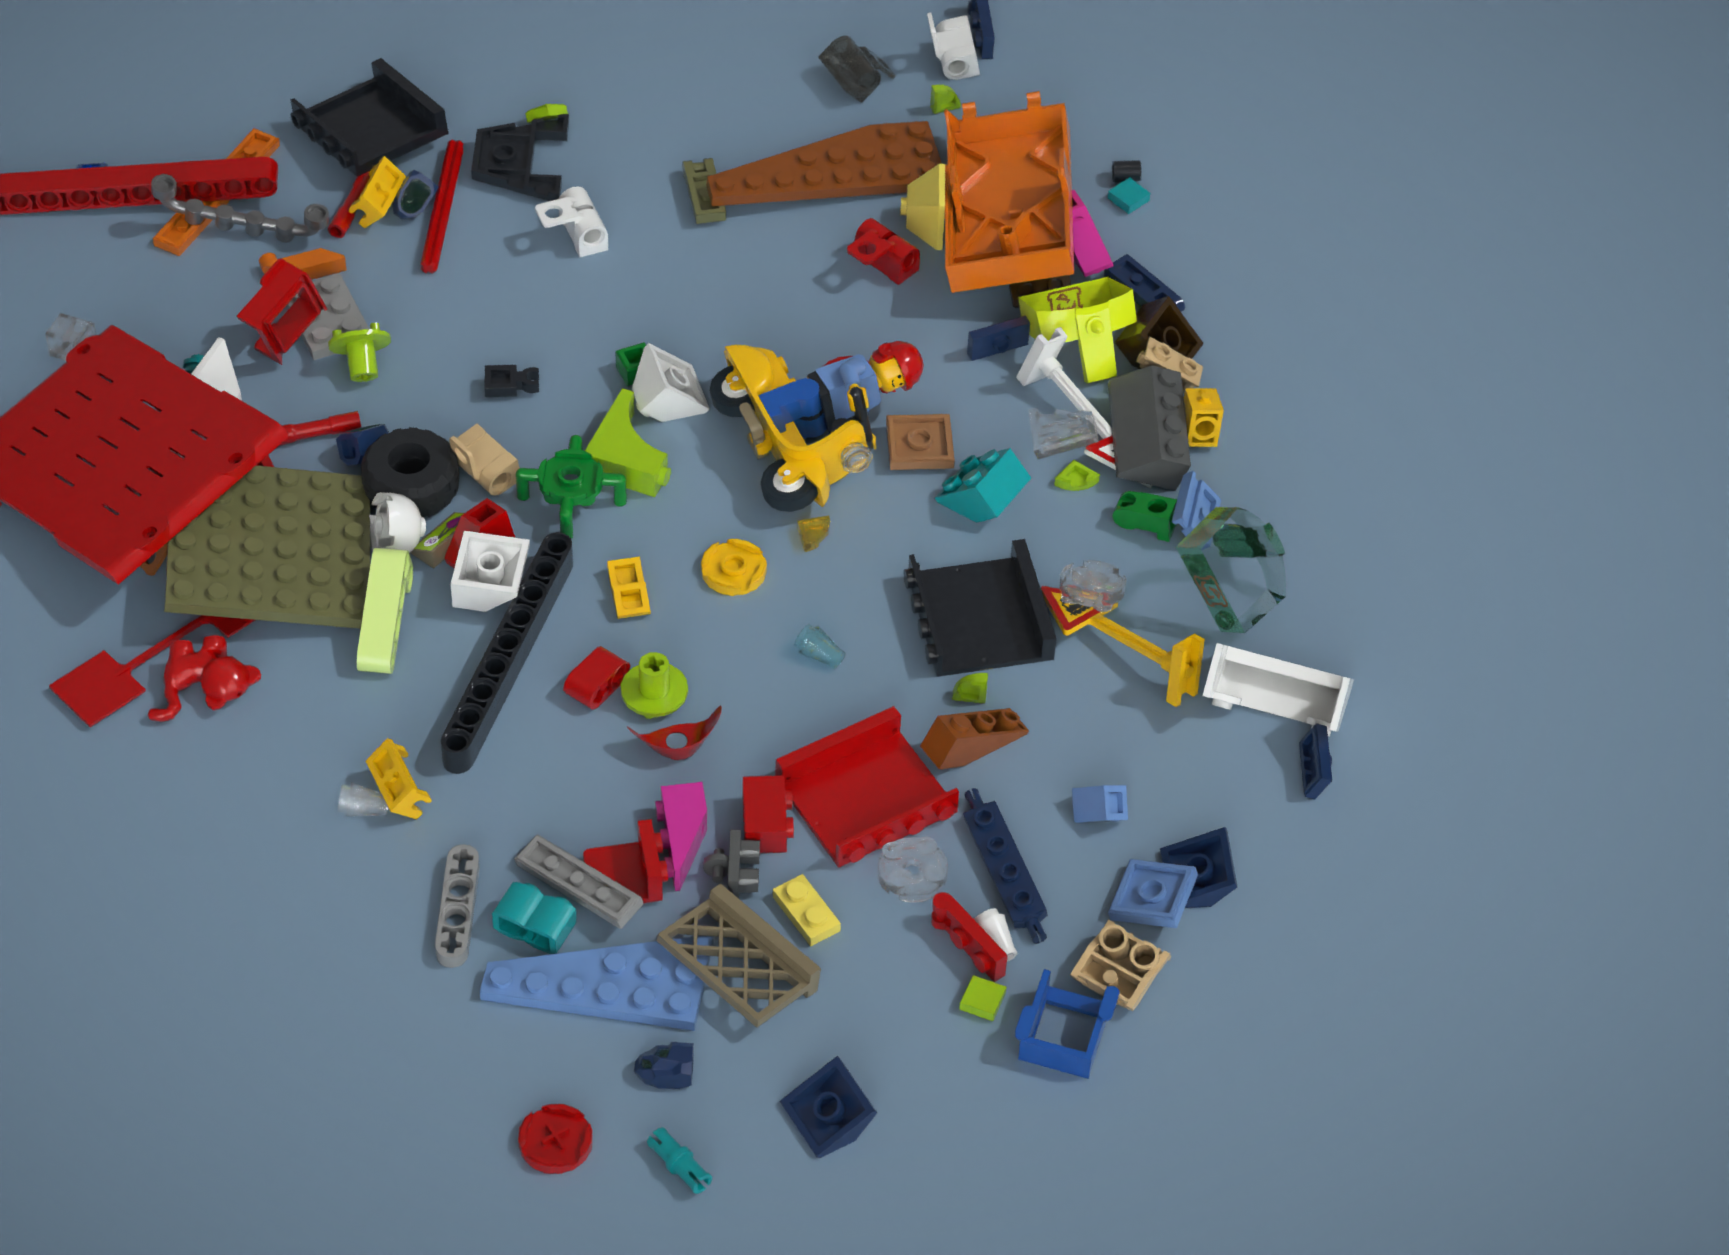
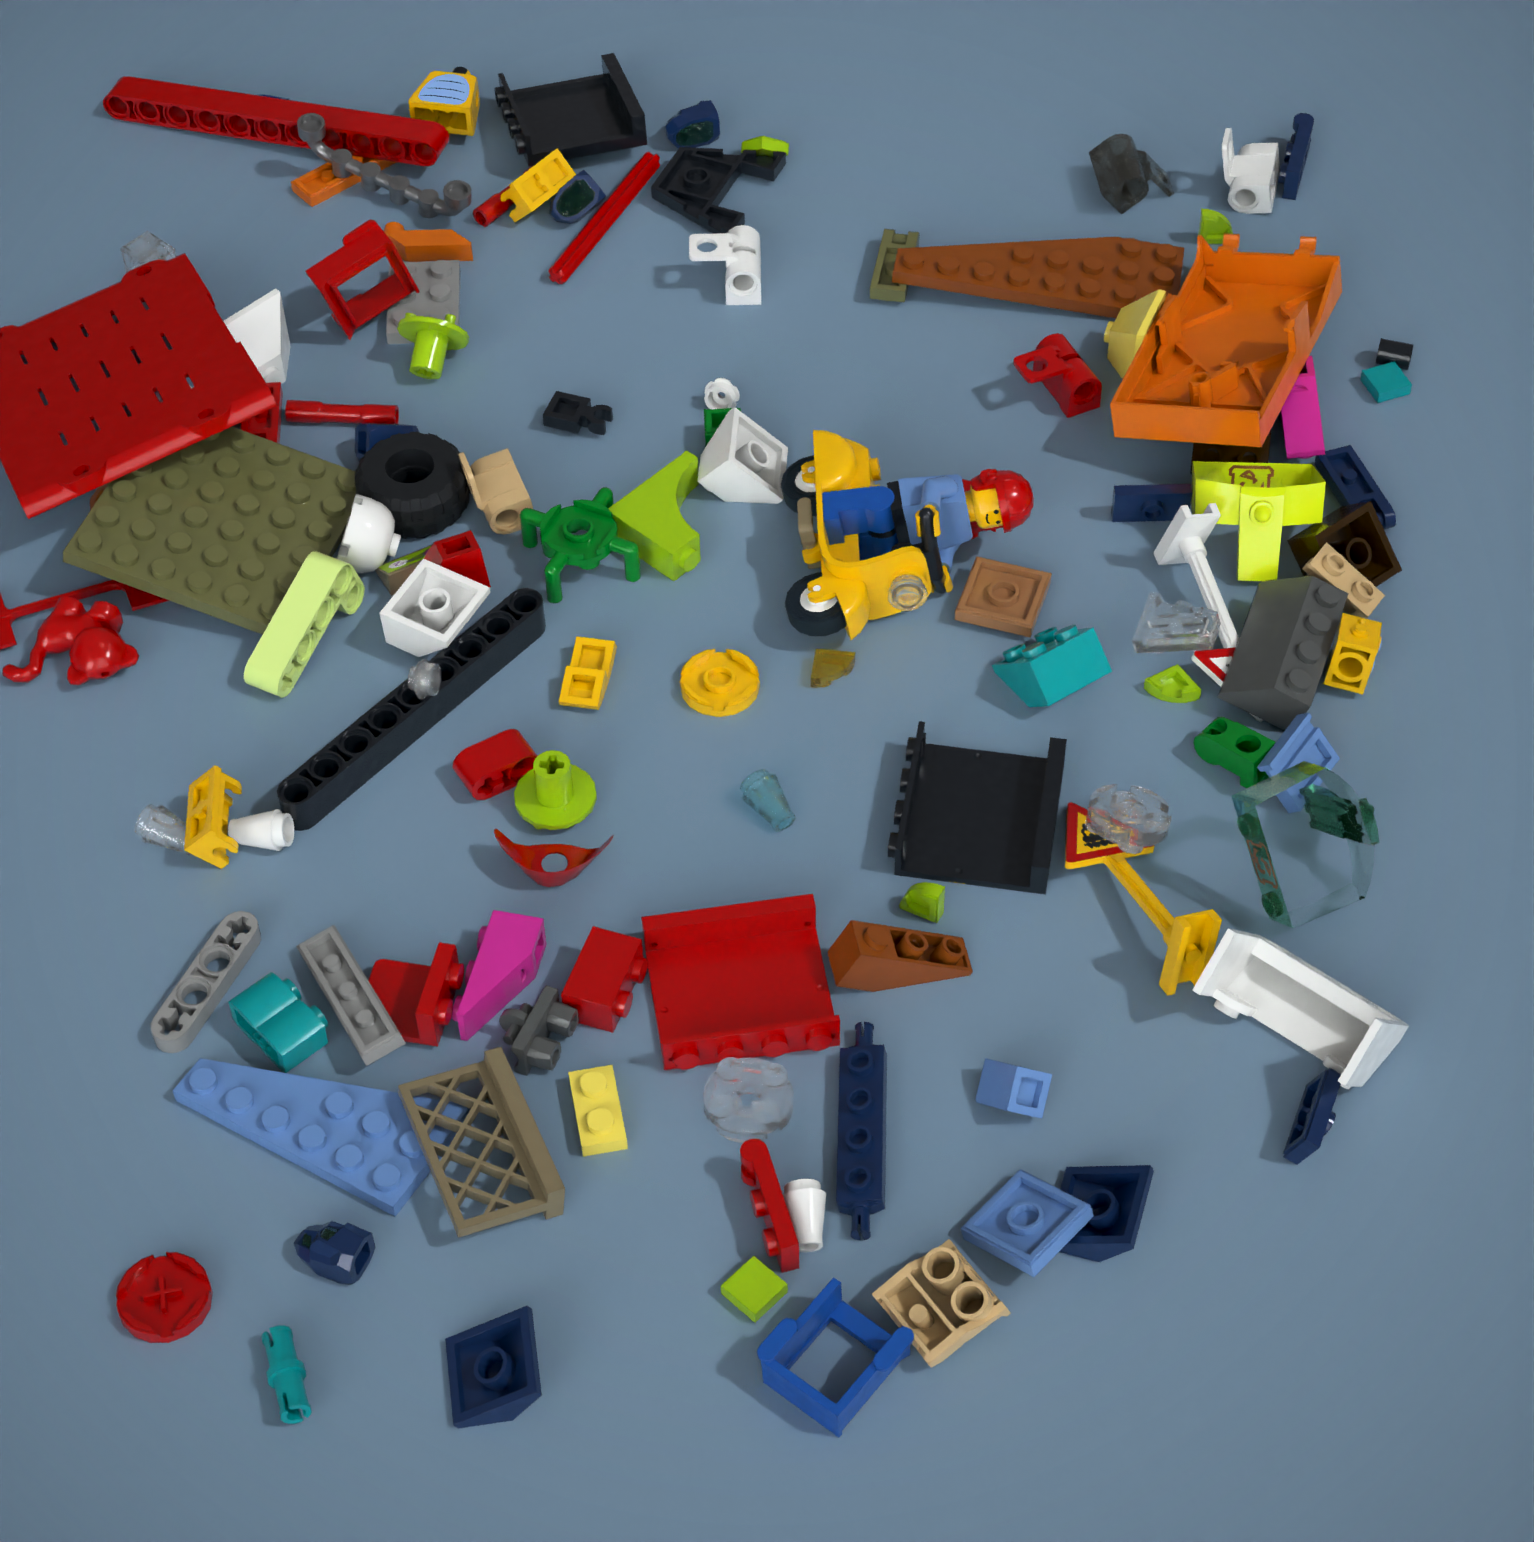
camera: 25 degrees right, 0 degrees up
none -> white cone [228,809,294,851]
none -> yellow torso [408,67,480,136]
none -> clear plate [408,659,441,699]
none -> dark blue rock [665,100,720,148]
none -> white plate [704,378,740,409]

